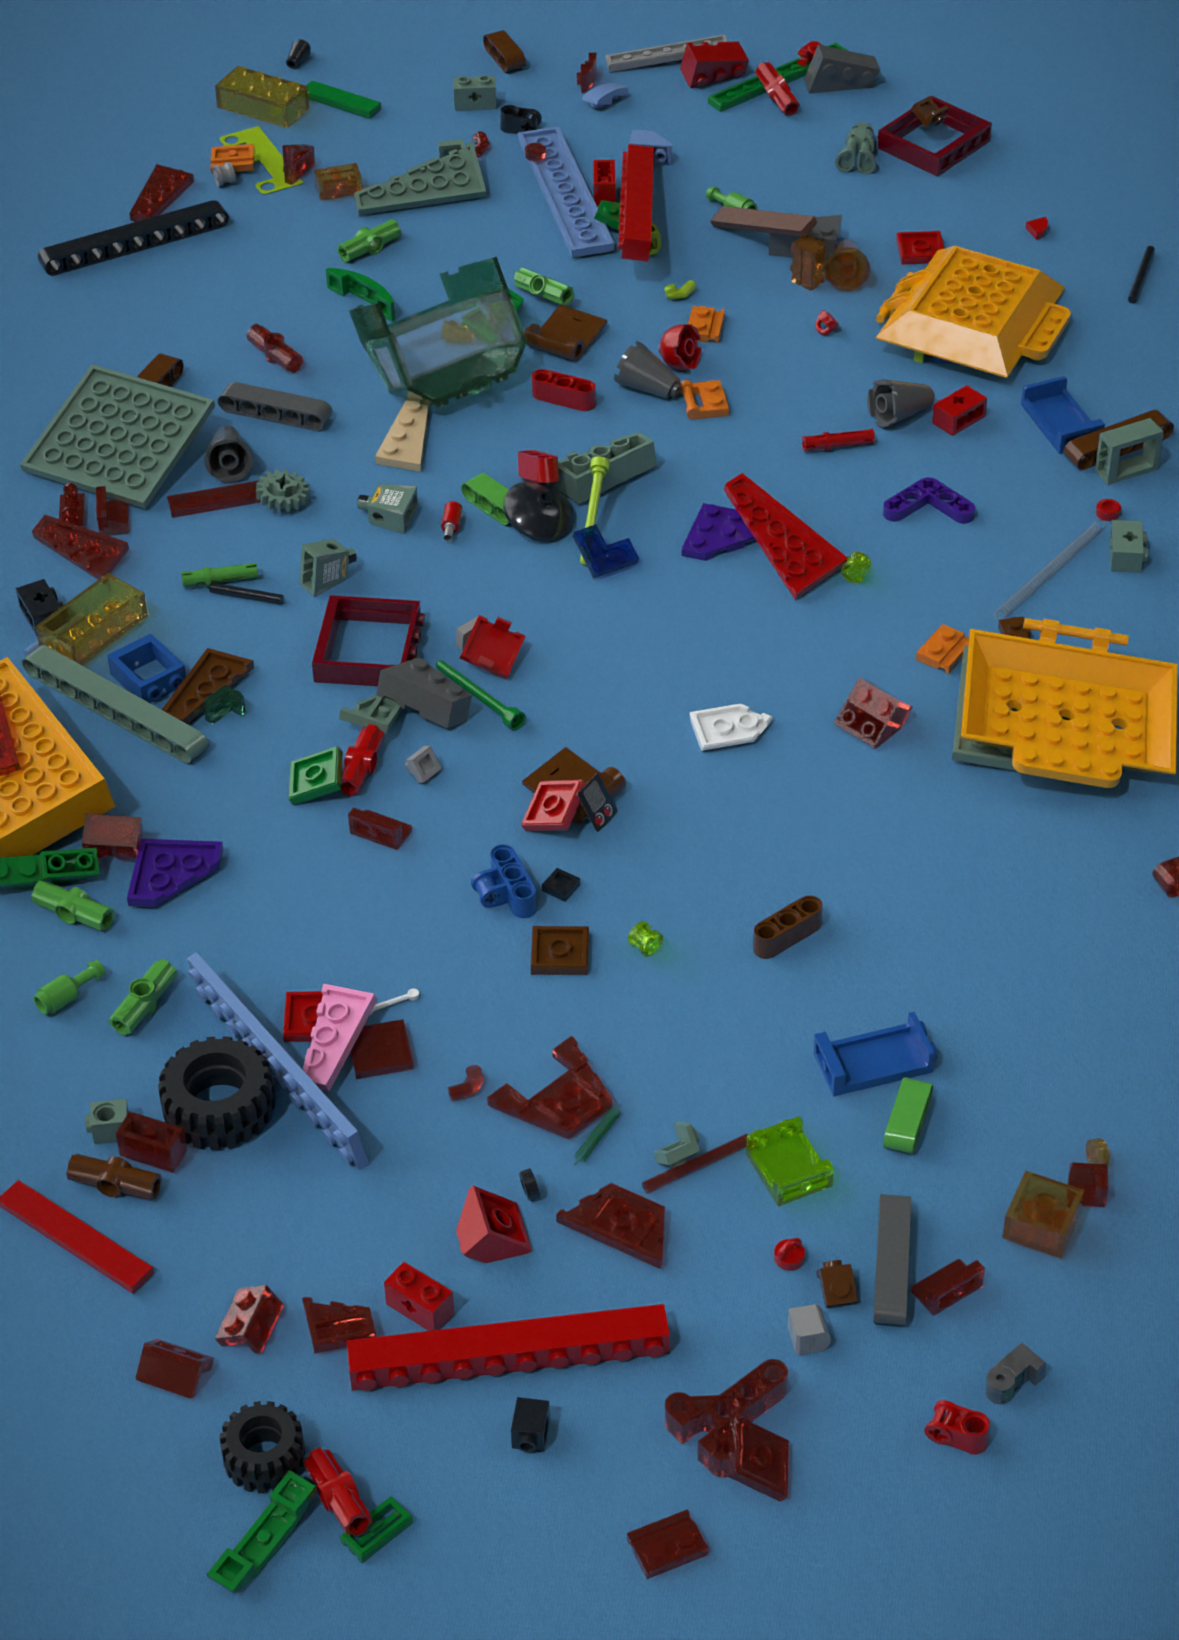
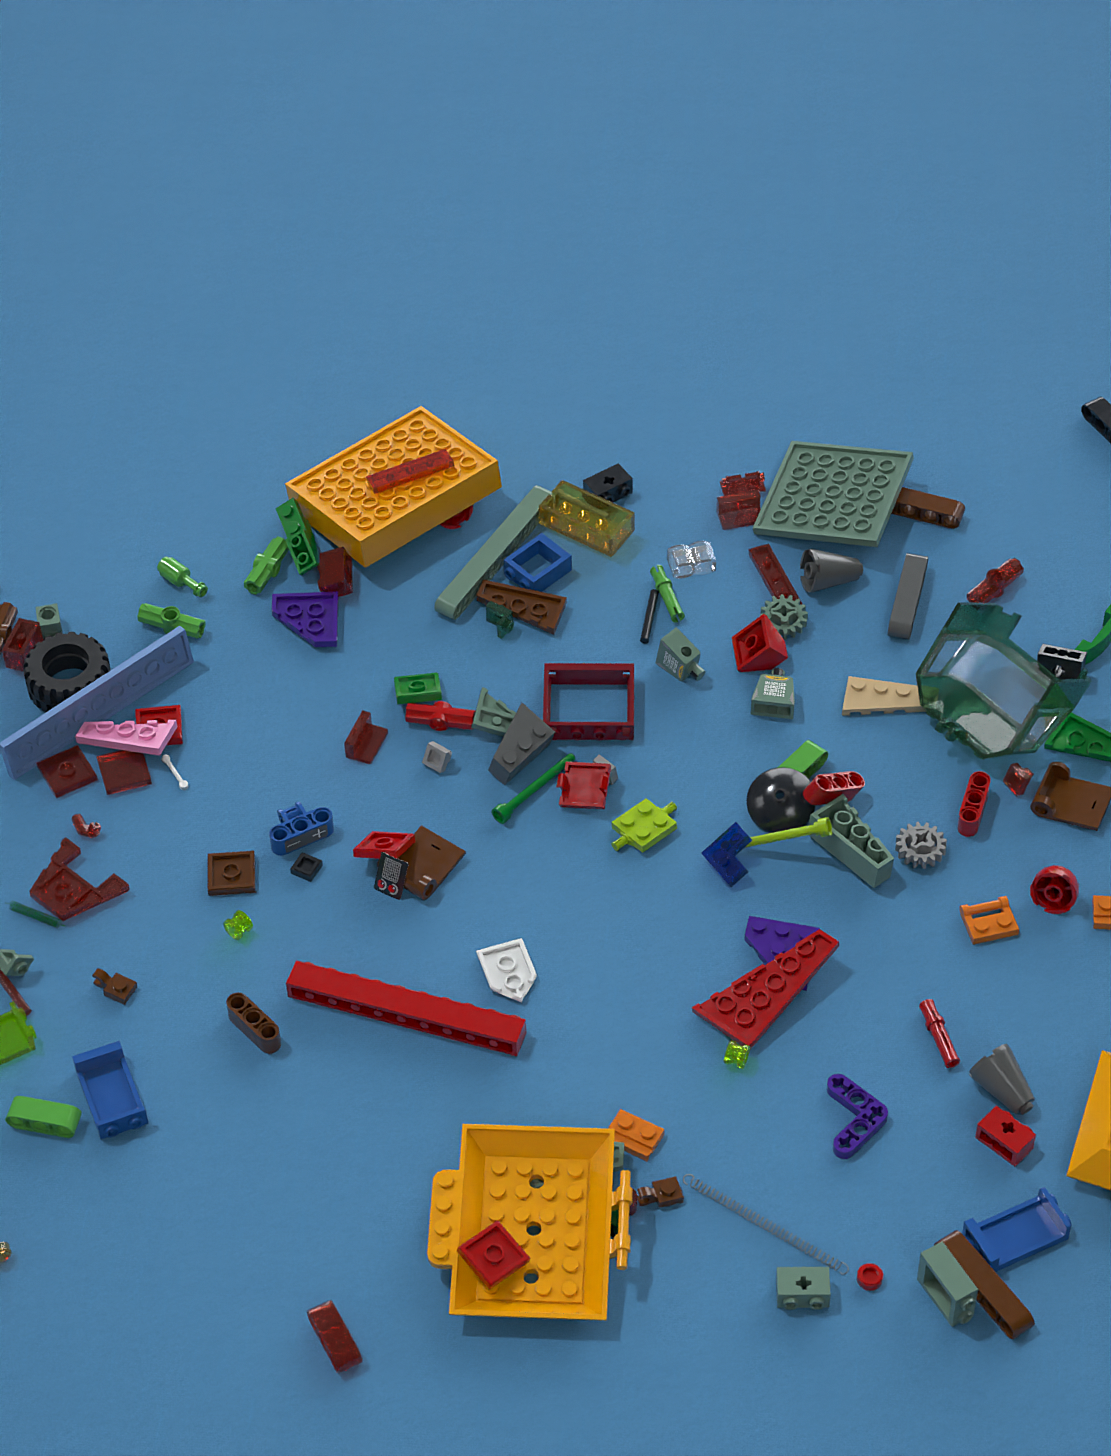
camera: 85 degrees right, 5 degrees up
clear red wing [32,515,129,583] -> none
red piece [441,501,463,541] -> none
dark grey cone [614,341,681,399] -> none
clear red slope [834,677,913,749] -> none
none -> clear red tile [36,745,98,798]
none -> reddish brown plate [92,968,137,1005]
none -> red brick [286,960,526,1056]
none -> red tile [457,1220,530,1290]
none -> lime plate [611,798,677,853]
none -> clear brick [667,541,716,579]
none -> red slope [732,614,788,672]
none -> light grey gear [895,822,947,869]
none -> clear red tile [1003,762,1034,796]
none -> black brick [1035,644,1087,686]

